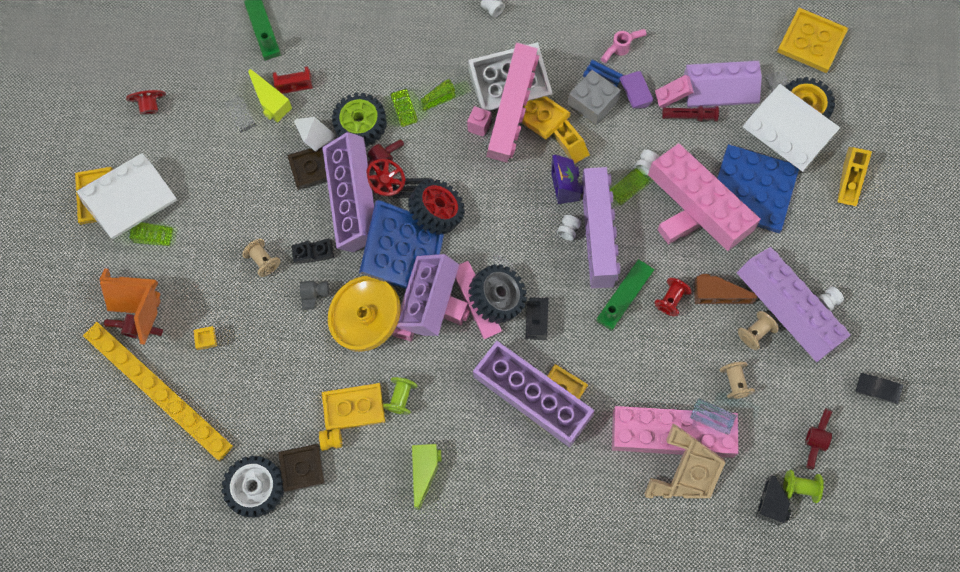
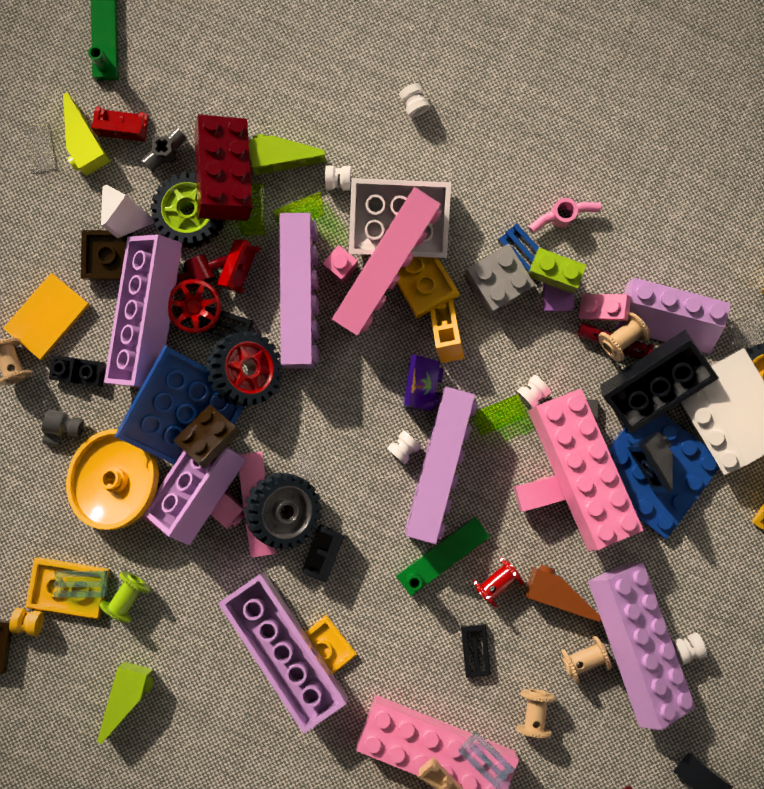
camera: 10 degrees right, 15 degrees up
none -> yellow tile [3,273,90,360]
none -> clear light blue tile [54,570,107,597]
none -> dark grey axle [141,127,188,172]
none -> dark brown plate [174,405,241,469]
none -> dark red brick [194,114,253,221]
none -> red hinge [217,239,261,294]
none -> lime slope [249,134,326,175]
none -> lavender brick [280,213,319,369]
none -> white wheel [325,165,351,191]
none -> black tile [461,623,491,678]
none -> lime brick [528,248,587,294]
none -> tan hose [599,312,651,362]
none -> black slope [600,330,719,434]
none -> black slope [627,432,673,492]

